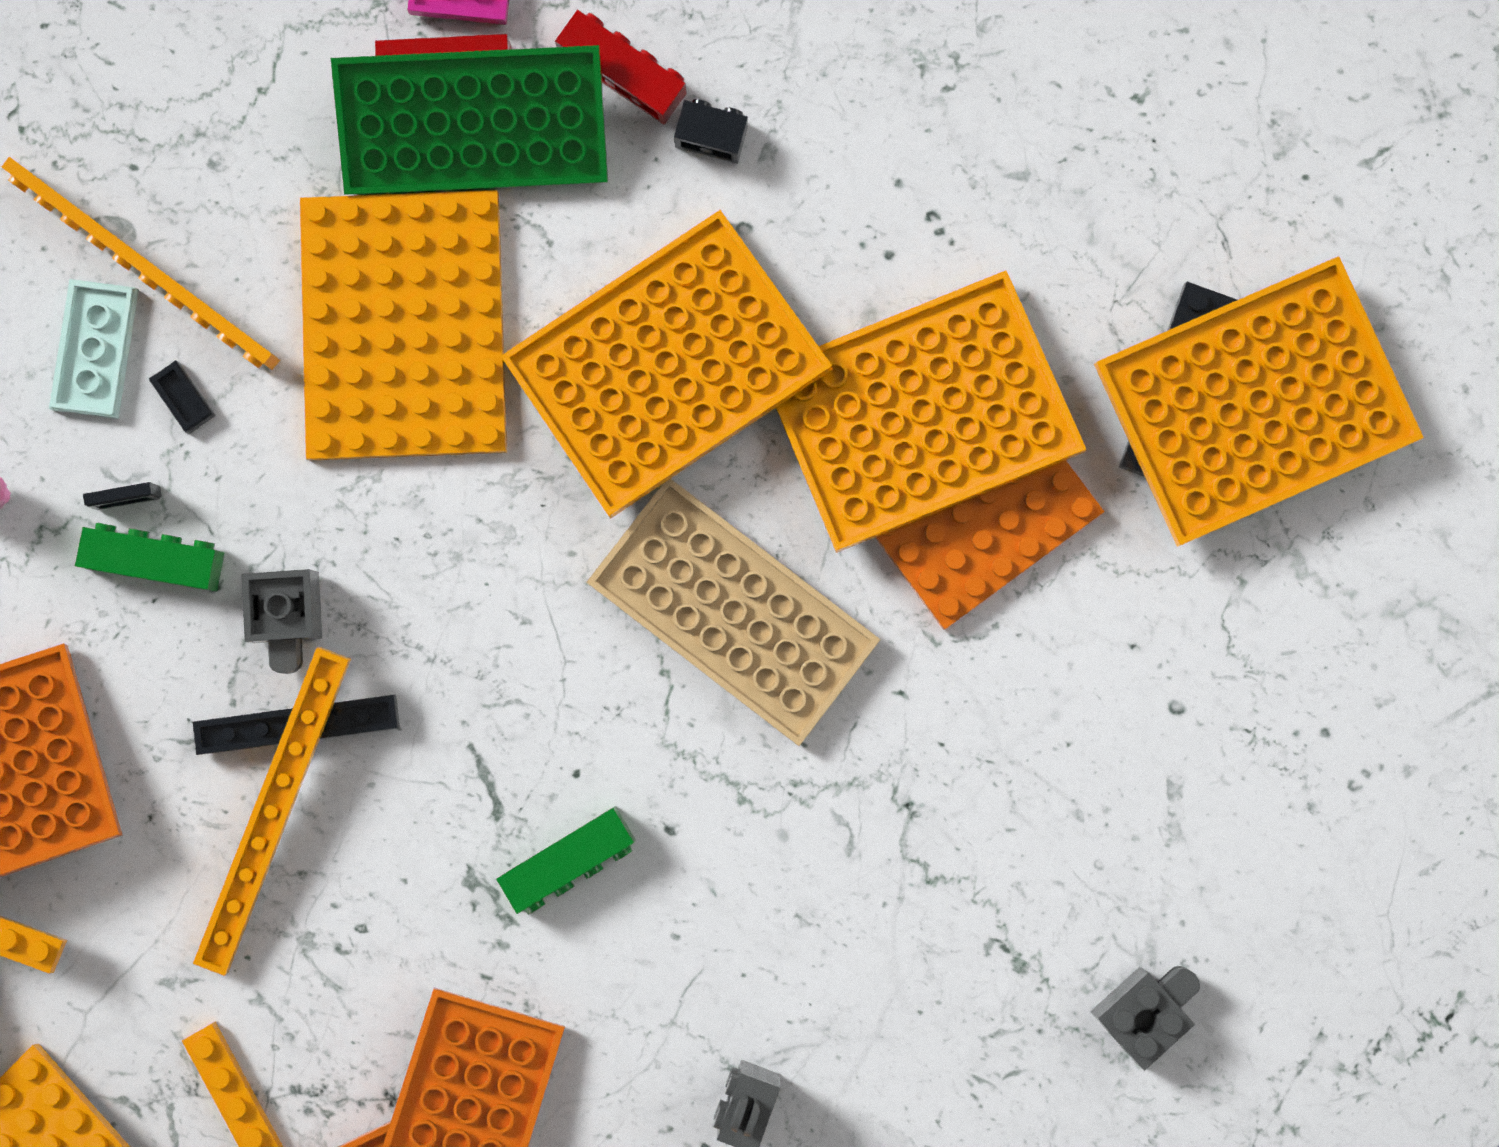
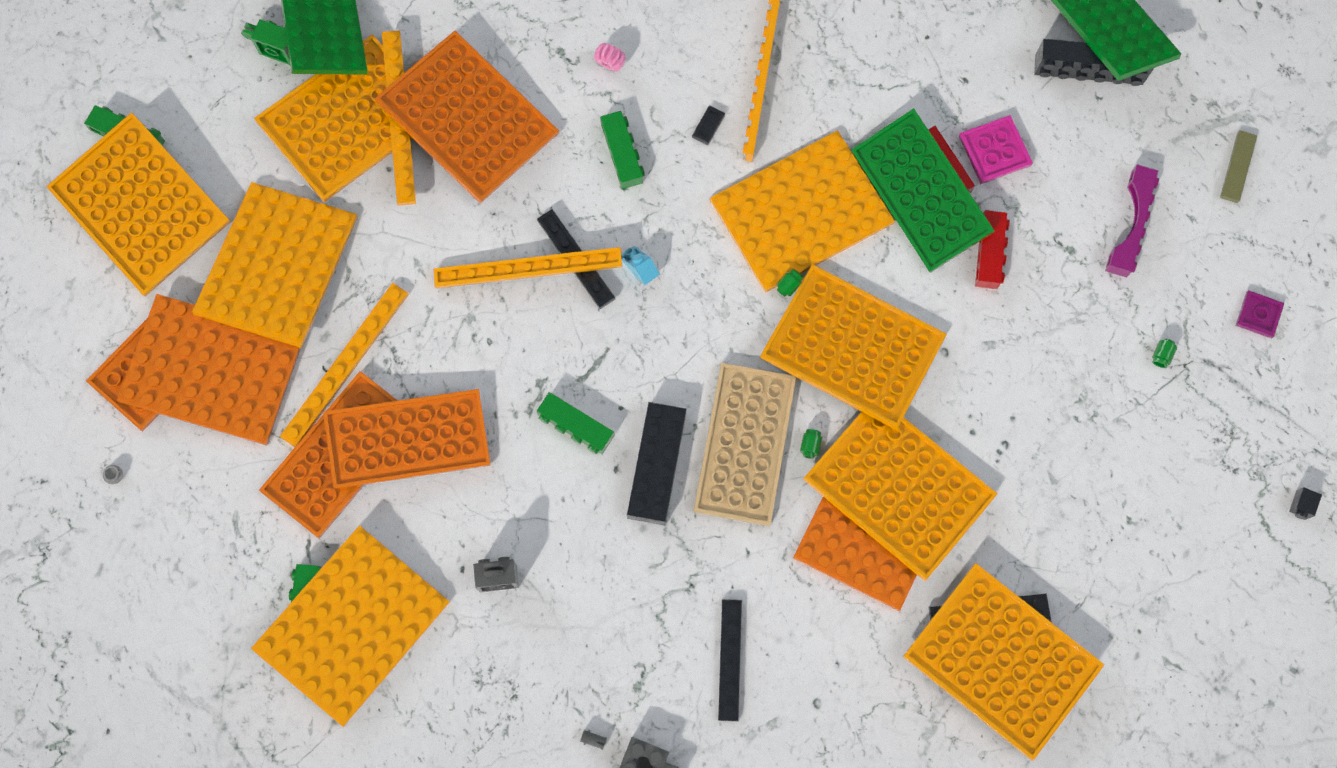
camera: 65 degrees right, 10 degrees down
light aqua tile [49,279,139,419] -> none
black tile [83,482,162,510] -> none
dark grey brick [241,569,322,674] -> none
black brick [674,99,748,164] -> none
none -> dark grey pin [580,729,607,750]
none -> medium azure slope [622,246,660,285]
none -> black brick [627,402,687,526]
none -> black plate [718,599,742,722]
none -> green brick [776,268,804,297]
none -> green brick [800,429,822,459]

